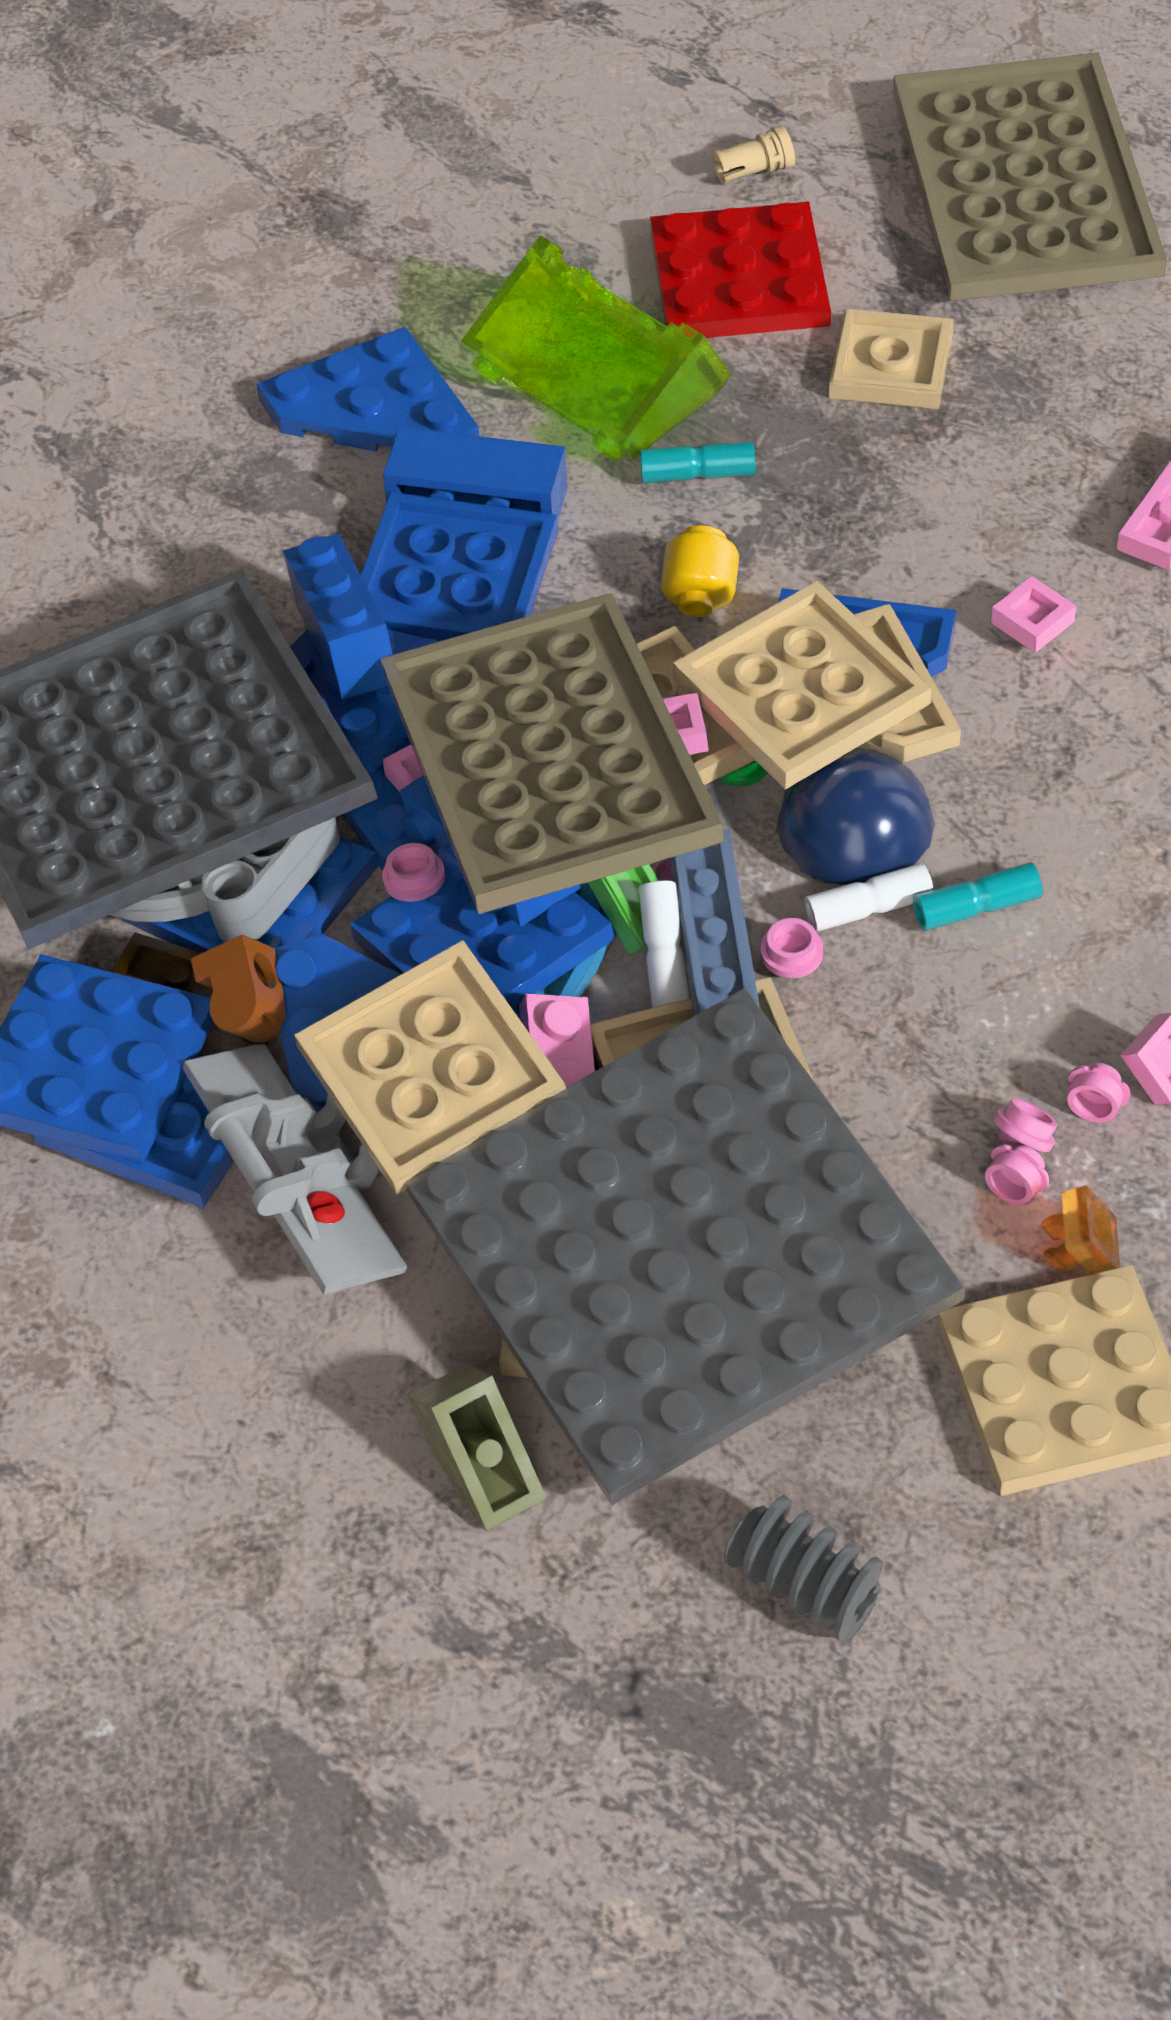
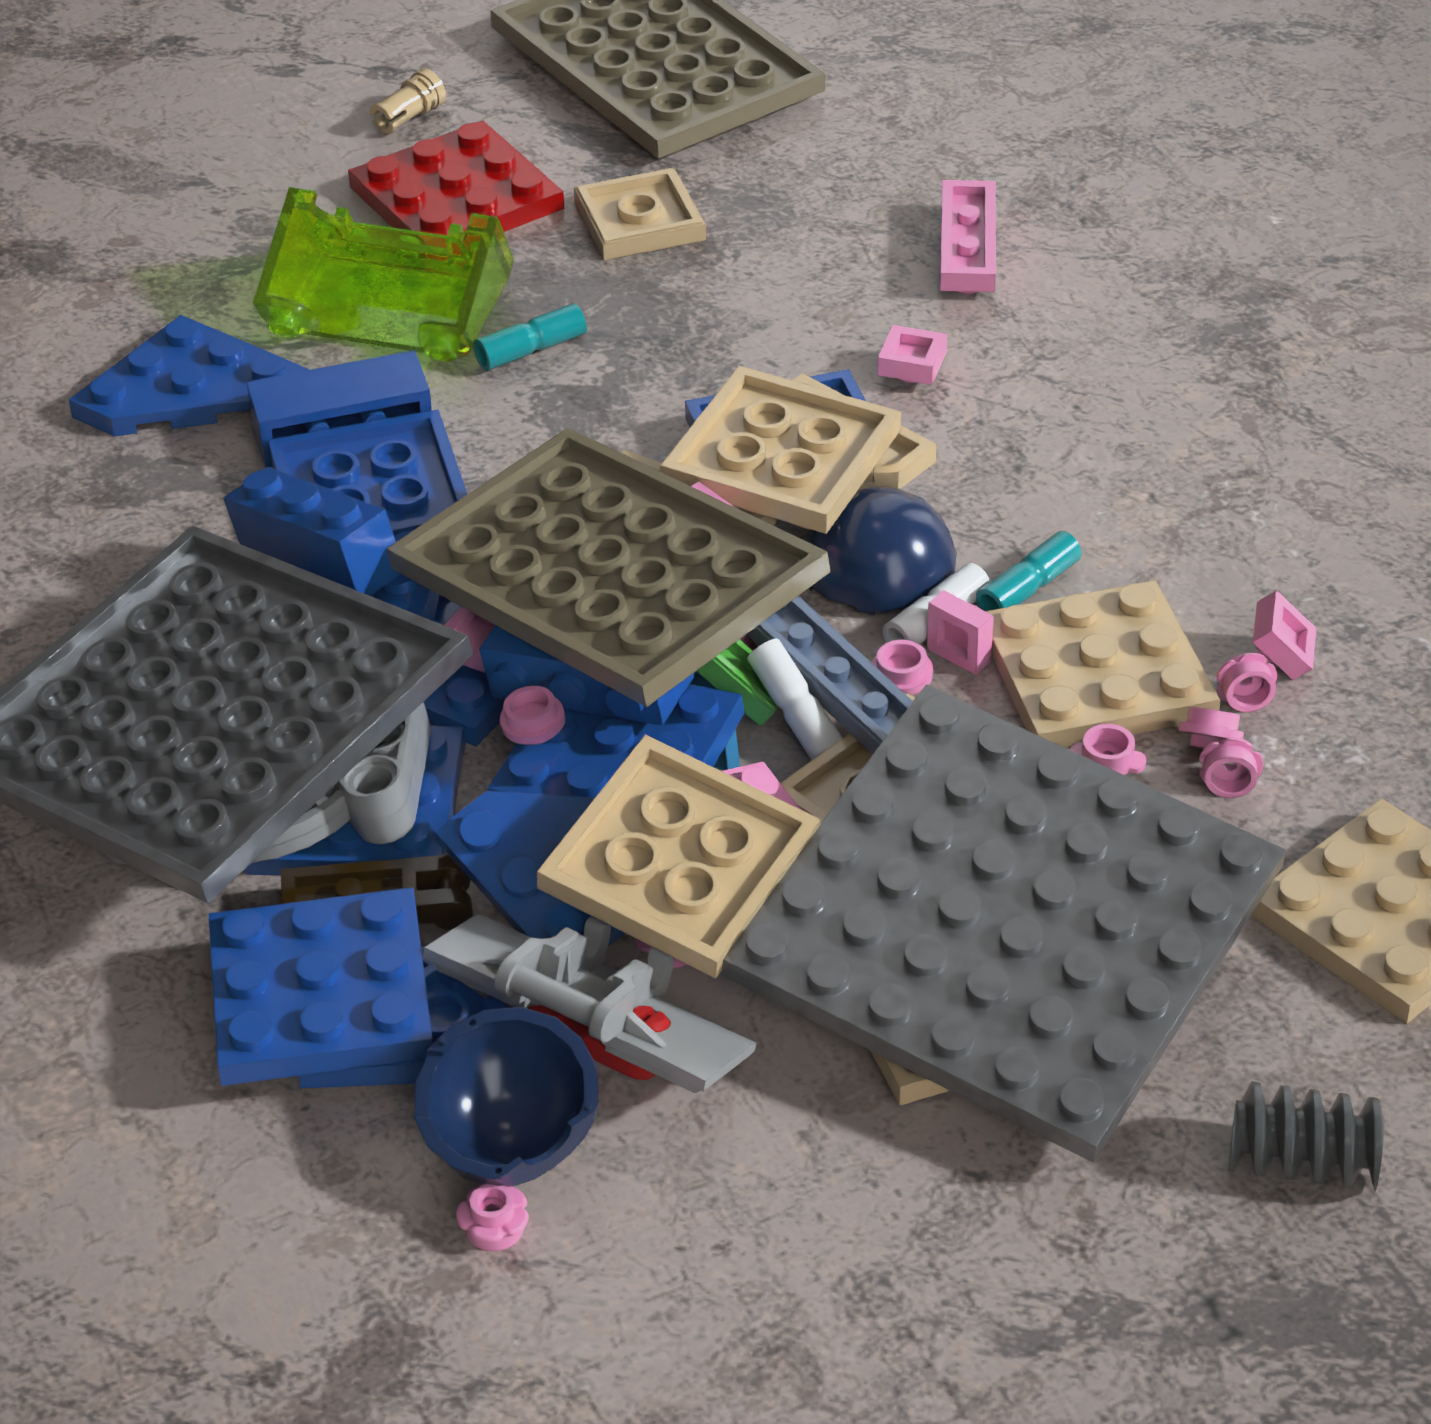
camera: 30 degrees left, 10 degrees down
dark orange leg [191,934,286,1043] -> none
olive slope [407,1364,547,1531] -> none
yellow head [660,525,739,617] -> none
clear orange tile [1042,1185,1120,1274] -> none
none -> dark blue cylinder [413,1007,599,1187]
none -> bright pink plate [456,1183,529,1251]
none -> bright pink plate [927,590,994,675]
none -> tan plate [986,580,1220,748]
none -> bright pink plate [1070,724,1146,775]

